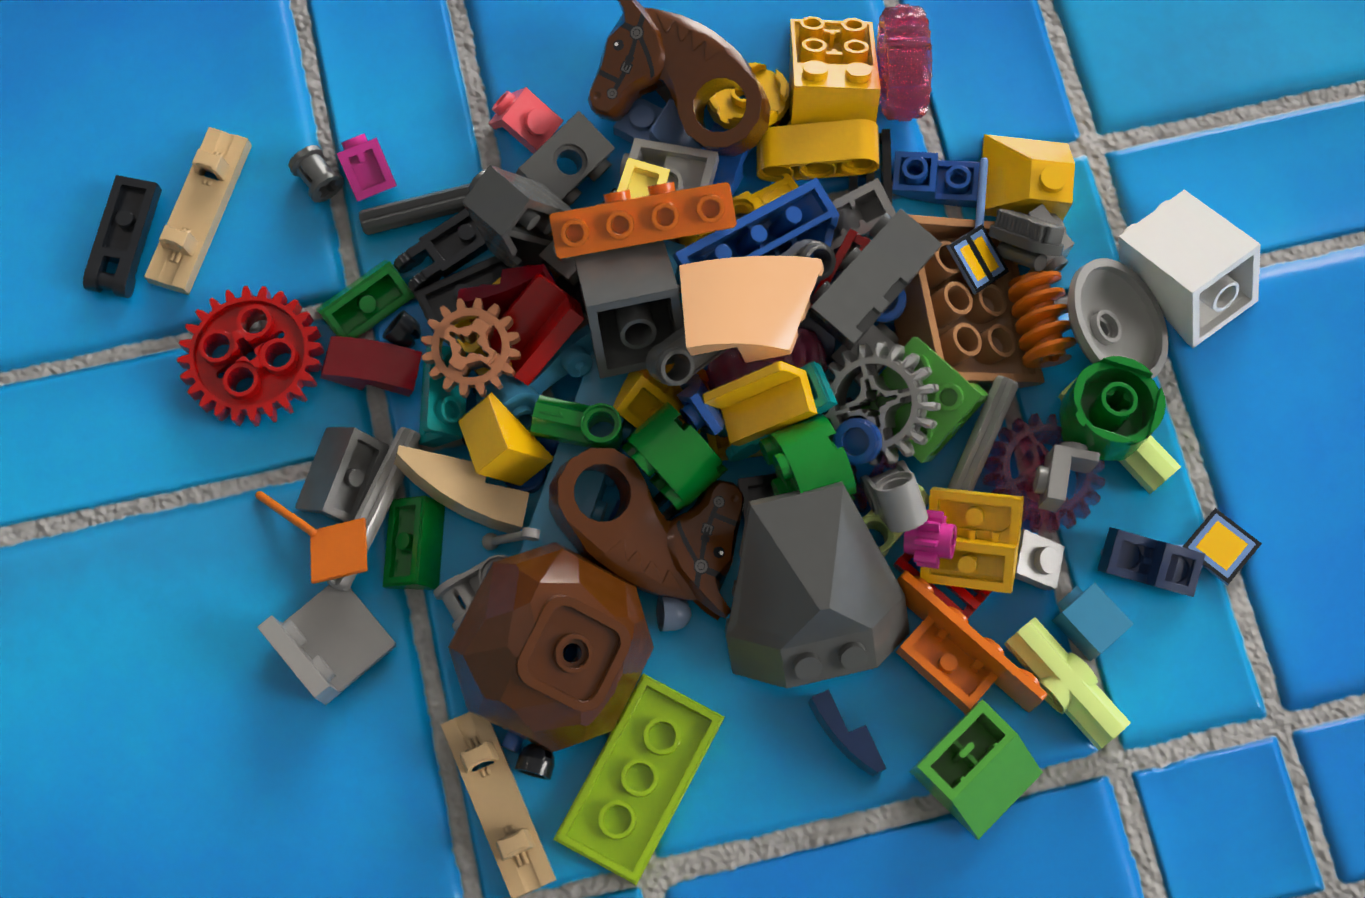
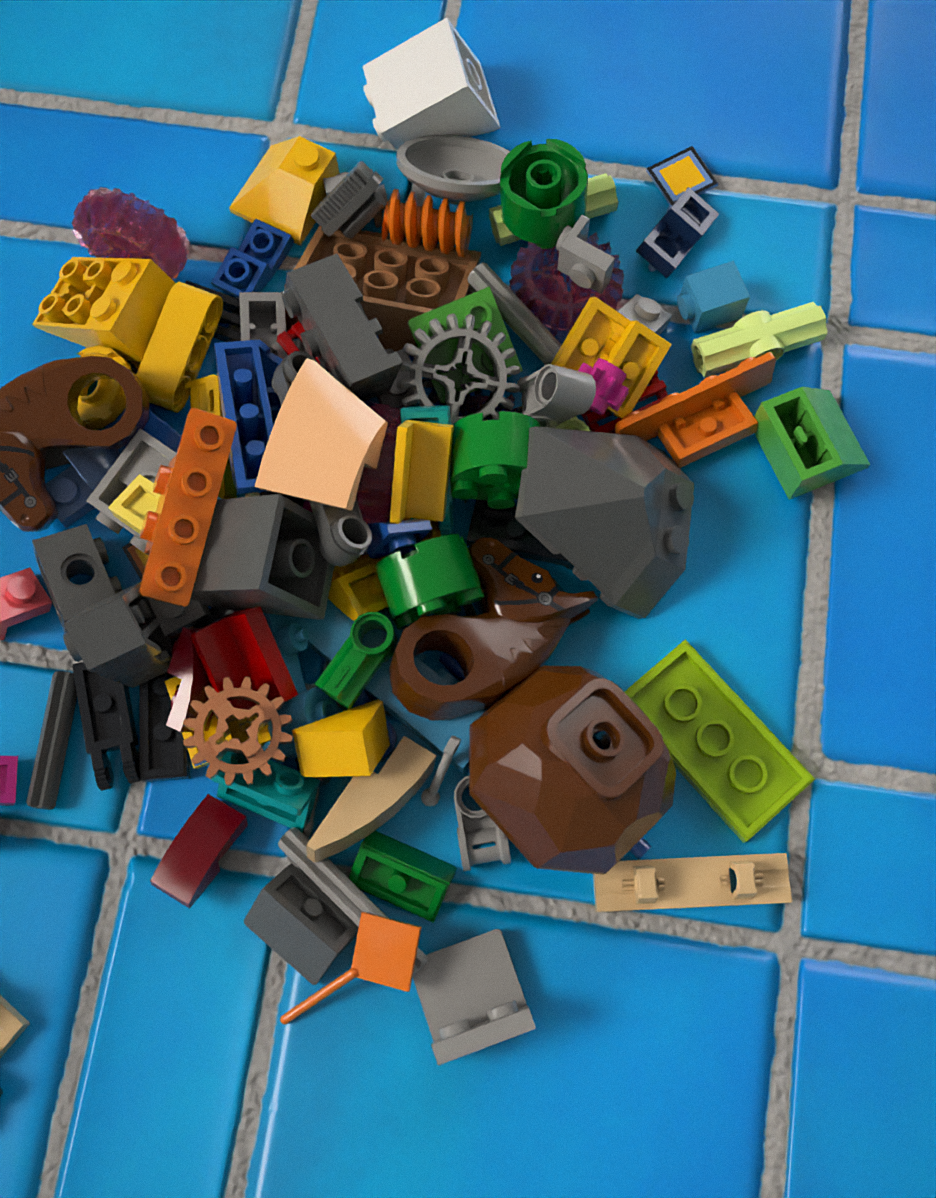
camera: 65 degrees left, 0 degrees up
red gear [177,286,325,427] -> none
green slope [316,260,415,338] -> none
black hinge [382,310,421,348] -> none
black hinge [515,743,555,780] -> none
sand blue hinge [656,596,692,631] -> none
dark blue slope [808,689,886,776] -> none
blue tile [833,418,882,465] -> none
piece [946,157,1009,295] -> none

